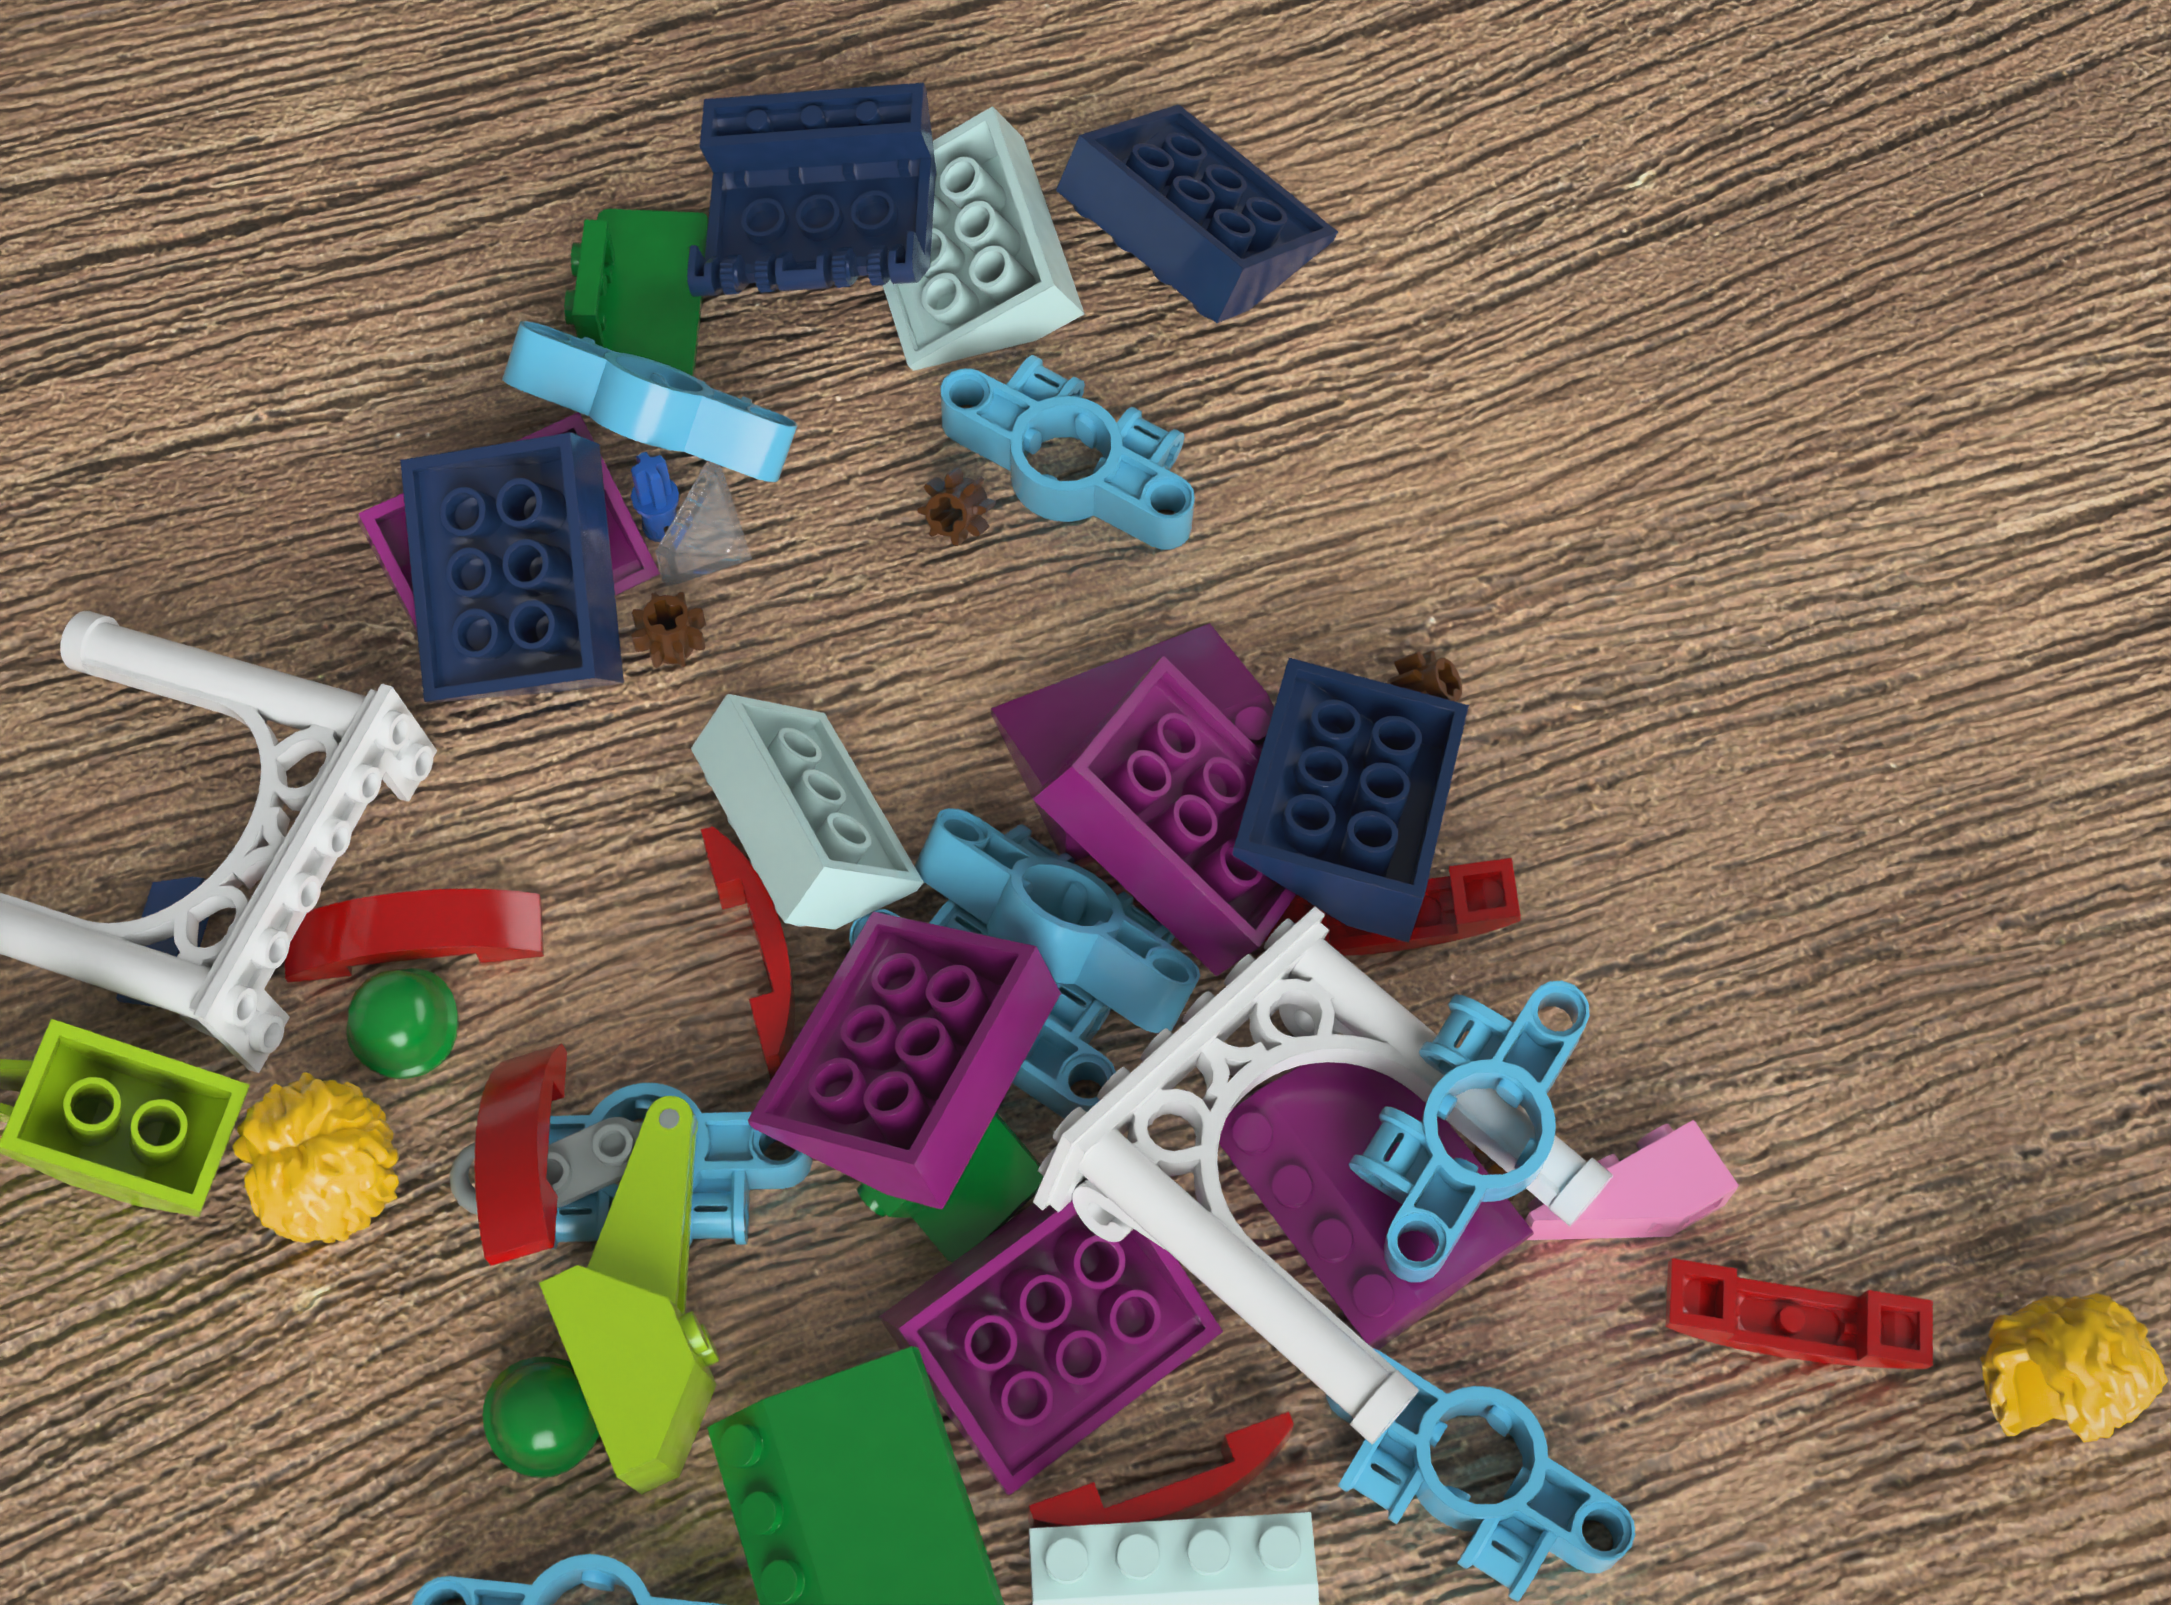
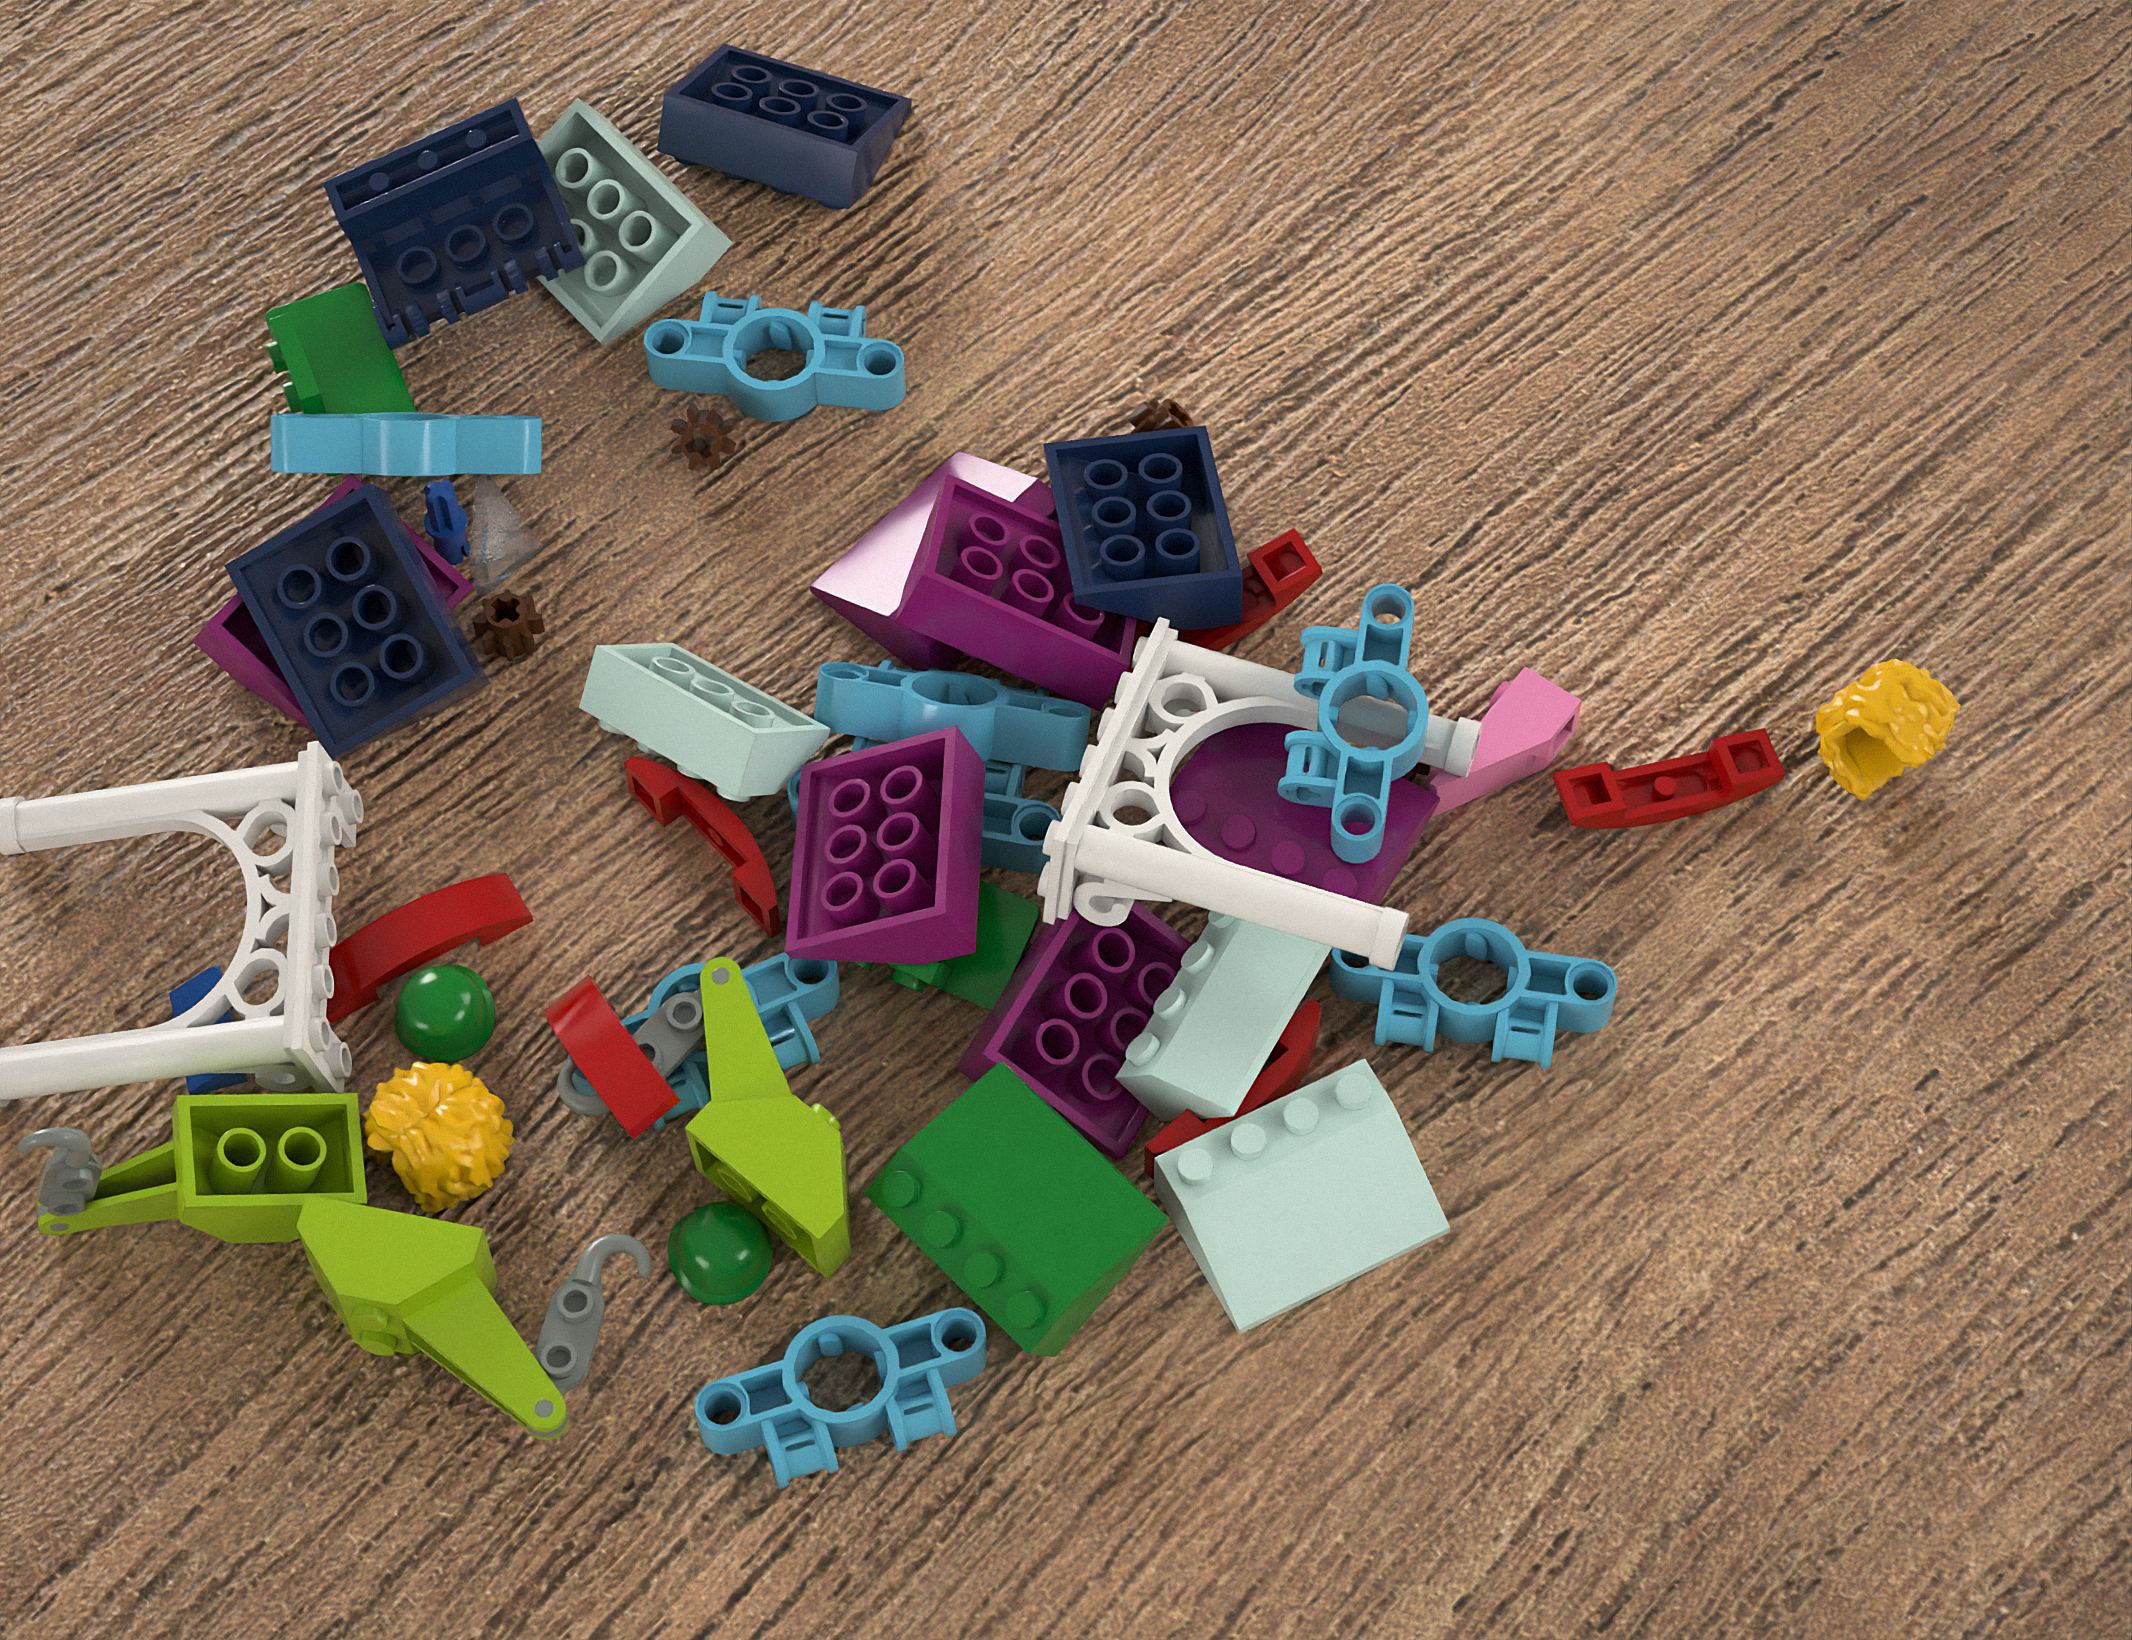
camera: 20 degrees left, 5 degrees down
none -> lime slope [296,1194,651,1441]
none -> light aqua slope [1115,910,1332,1122]

